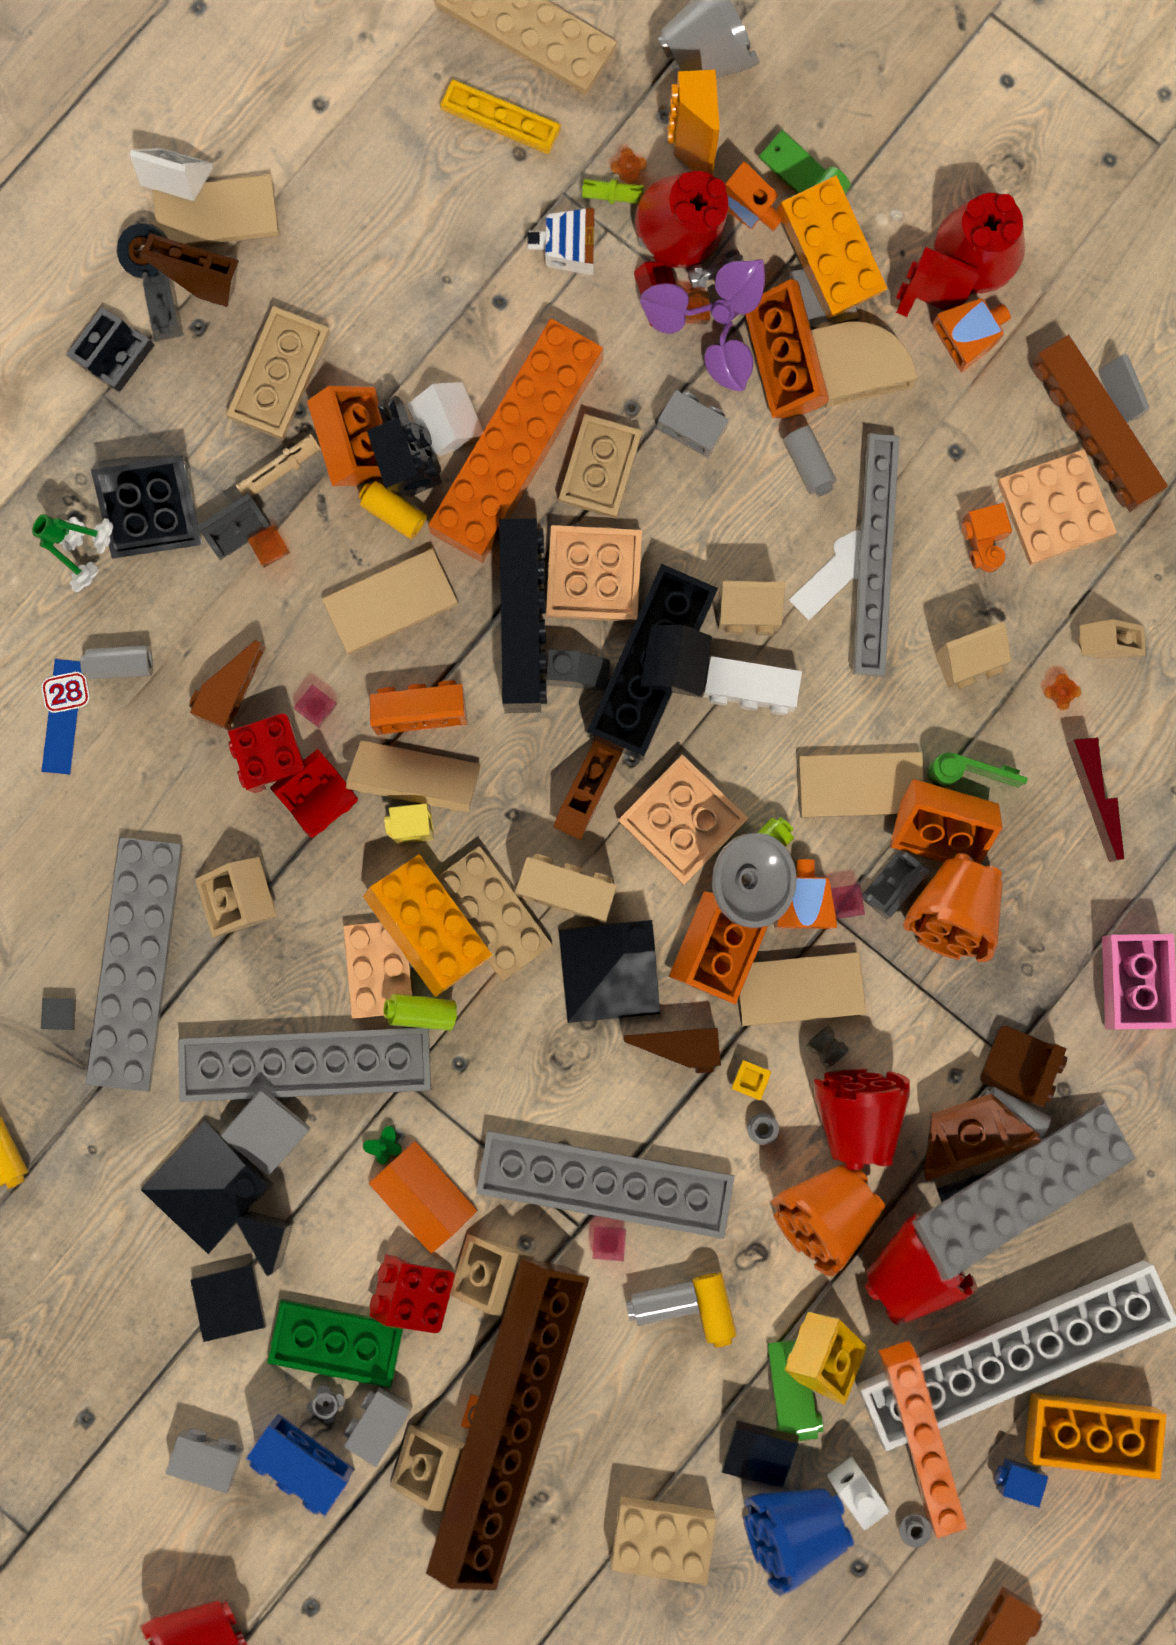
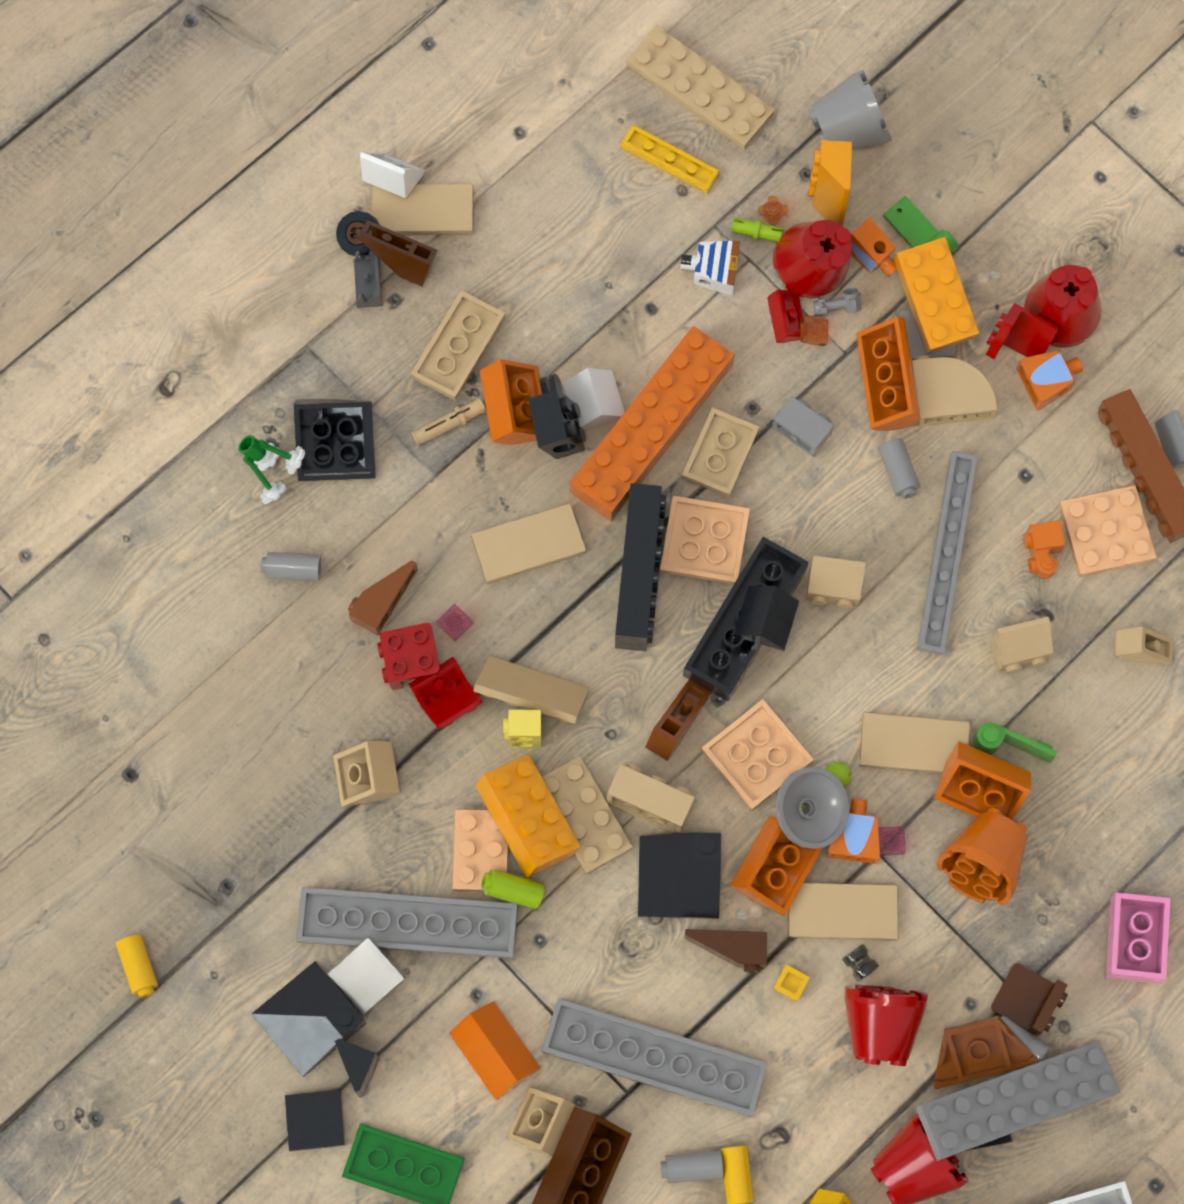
camera: 10 degrees right, 10 degrees down
blue sticker [41,659,90,775] -> none
dark grey tile [41,998,76,1030] -> none
black slope [66,307,155,393] -> none
light grey plate [86,837,183,1092] -> none
dark grey hinge [197,493,271,561] -> none
clear orange plate [247,525,290,568] -> none
yellow brick [358,481,427,540] -> none
green piece [363,1126,402,1165] -> none
red bracket [369,1254,455,1334] -> none
orange slope [370,680,468,735] -> none
dark grey slope [546,649,610,691] -> none
clear pink plate [592,1226,626,1261] -> none
medium lavender plant [640,259,765,391] -> none
white brick [703,656,802,715] -> none
light grey plate [747,1113,779,1145] -> none
orange cone [770,1165,885,1276] -> none
white sticker [789,531,861,620] -> none
dark grey hinge [860,850,930,919] -> none
clear orange plate [1044,674,1081,710] -> none
dark red slope [1067,737,1125,862] -> none

